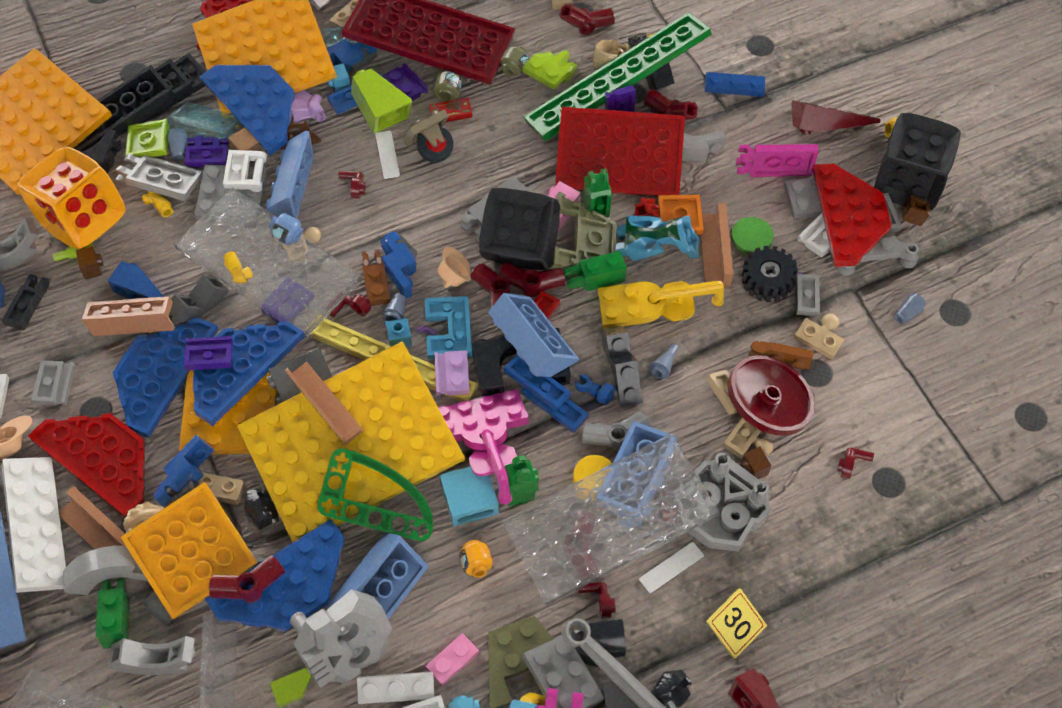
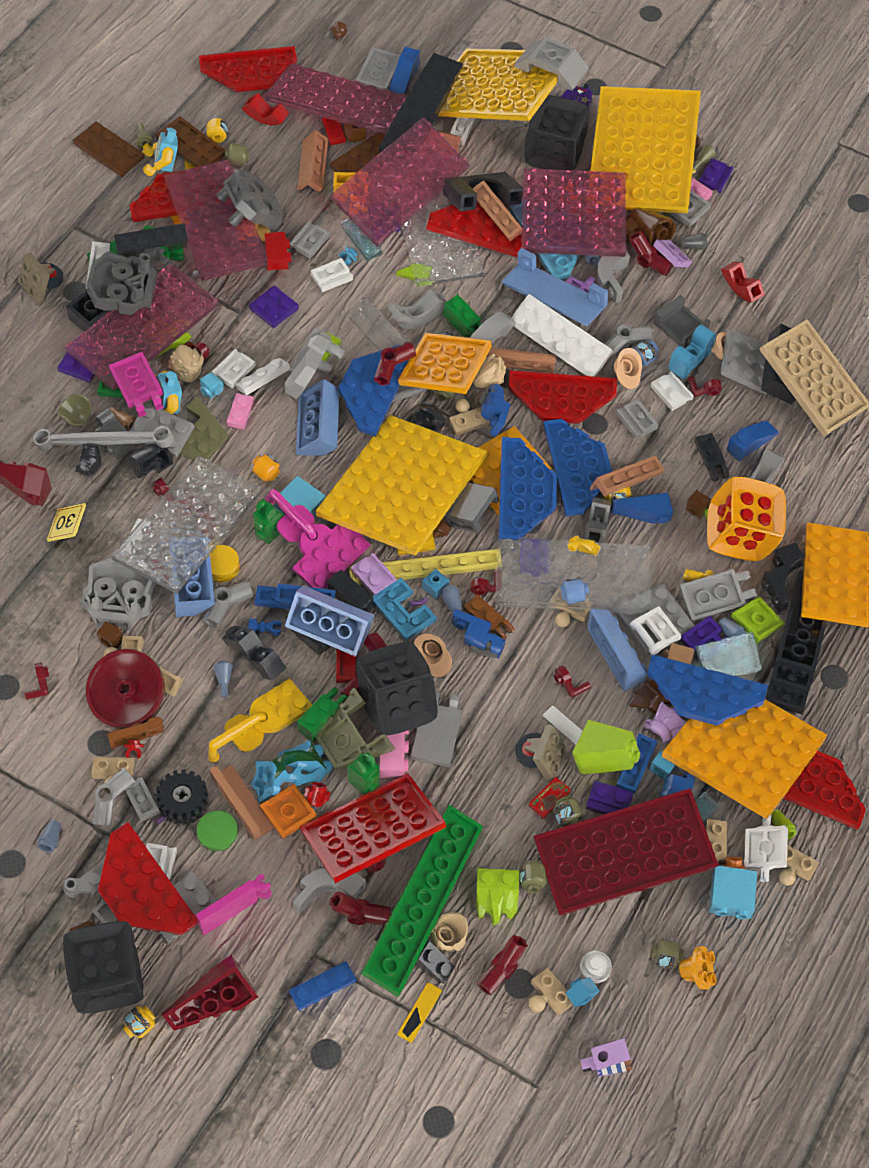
camera: 145 degrees right, 0 degrees up
dark purple plate [184,336,233,370] -> none
nougat panel [285,362,364,446] -> none
green beam [318,448,433,541] -> none
dark purple plate [605,85,636,112] -> none
none -> light grey piece [93,768,136,826]
none -> red plate [124,740,144,759]

